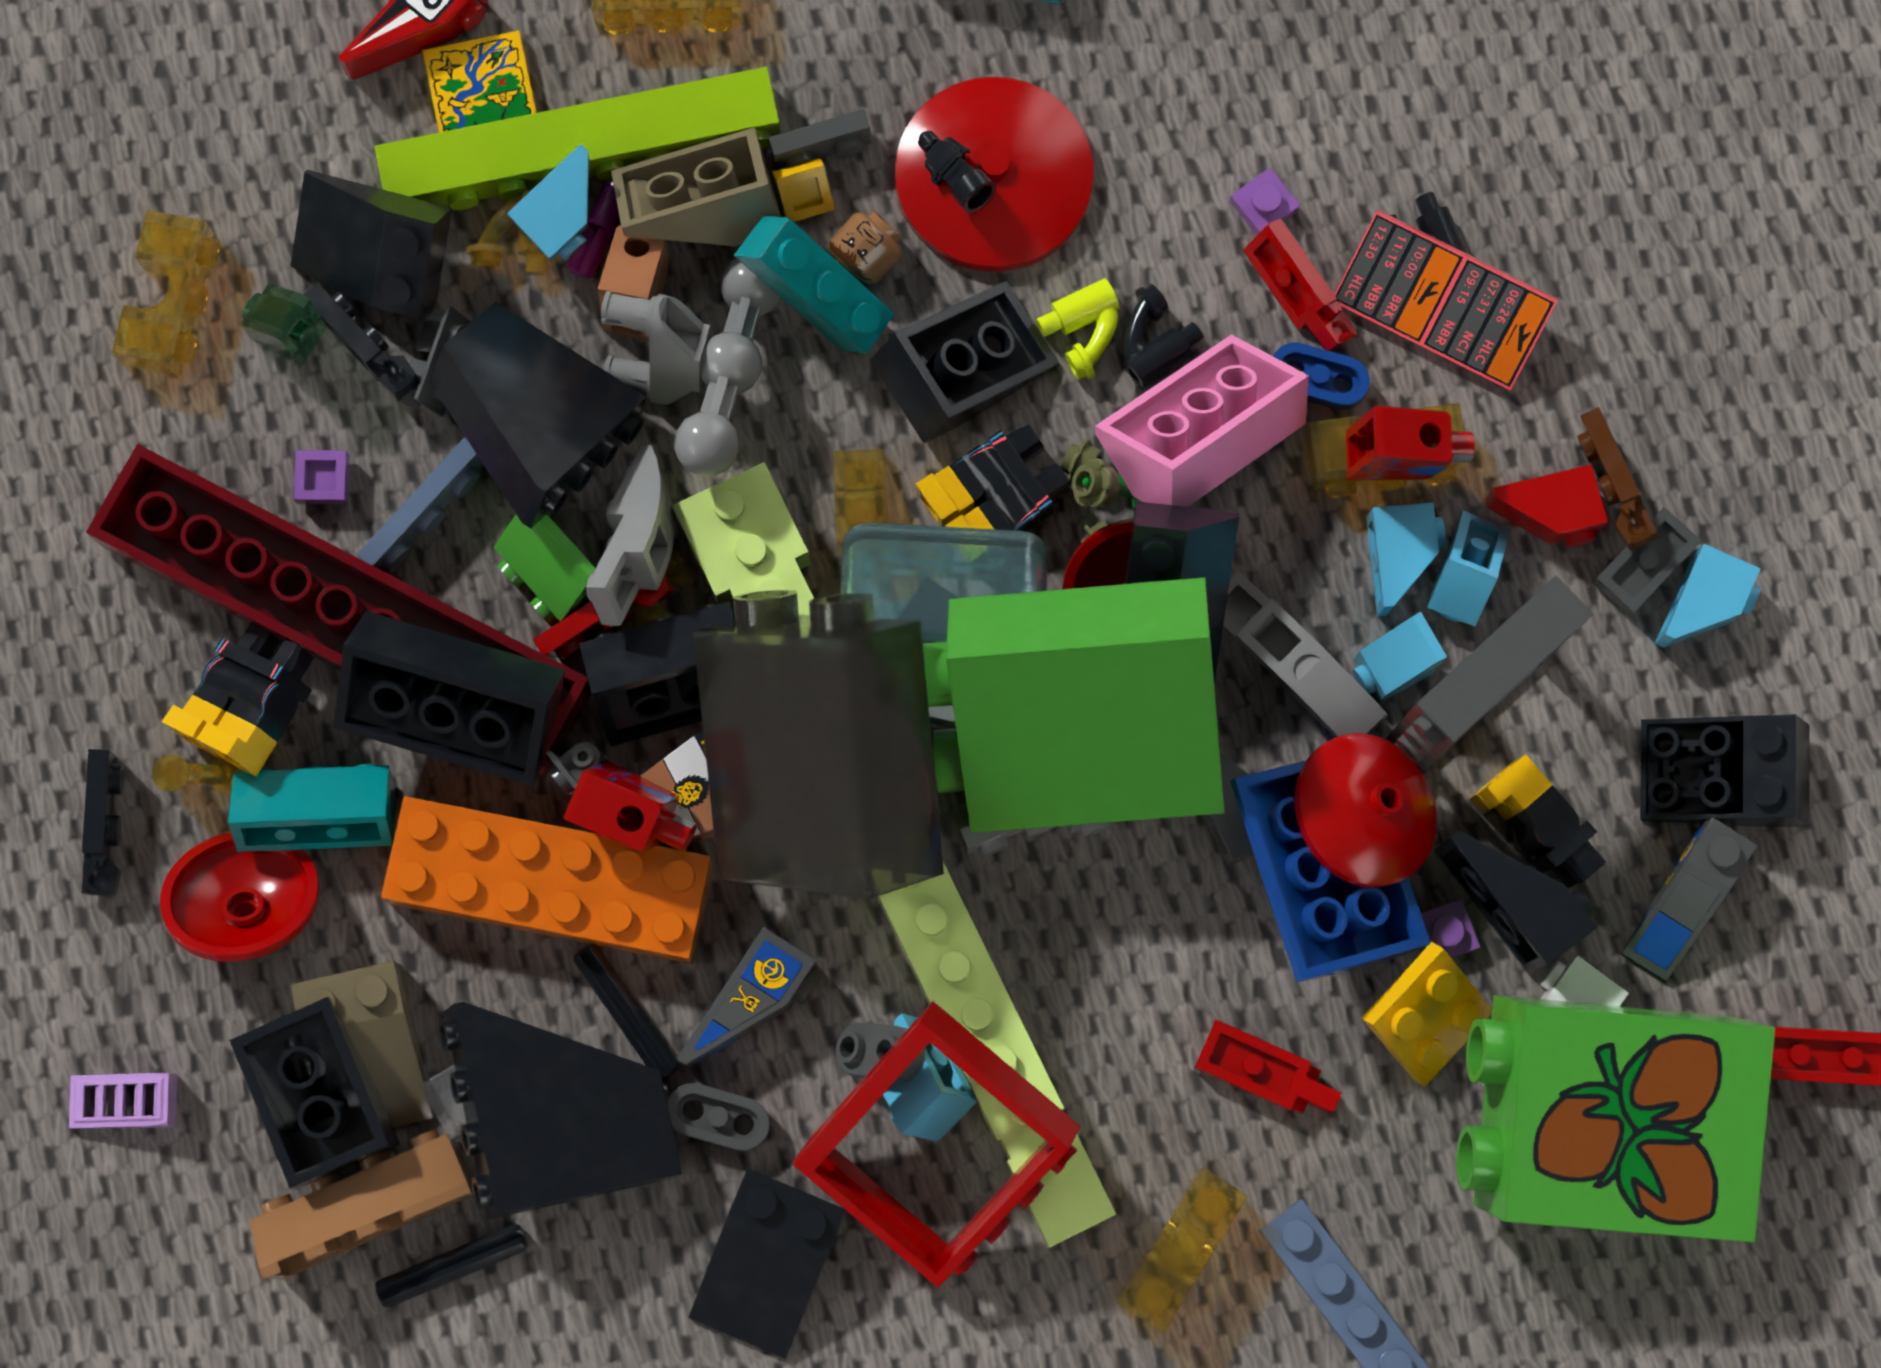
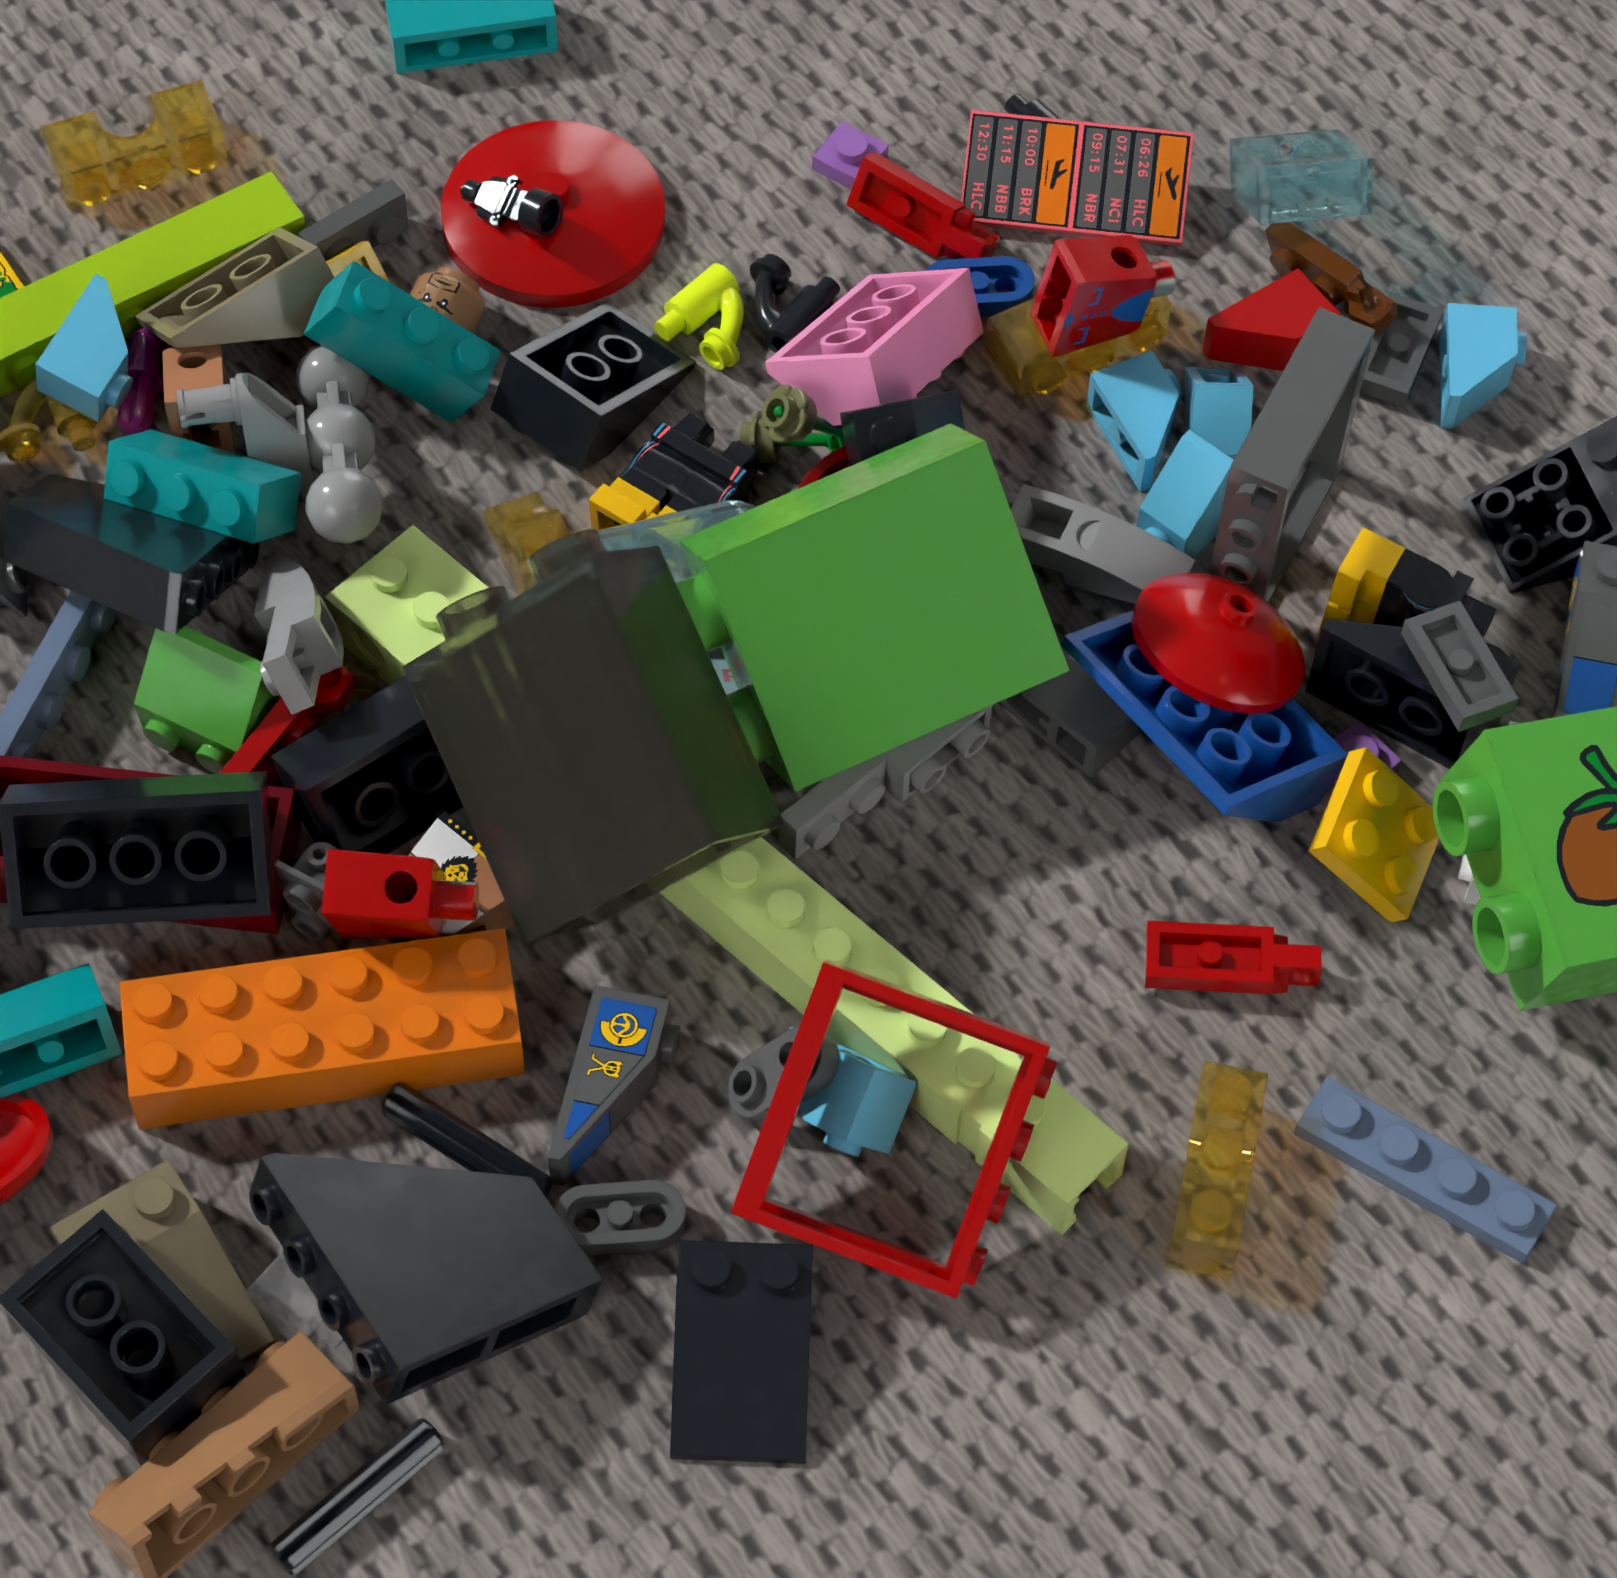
camera: 20 degrees left, 20 degrees down
none -> teal brick [104,429,301,543]
none -> clear light blue window [1230,129,1372,224]
none -> dark grey plate [1401,601,1519,732]

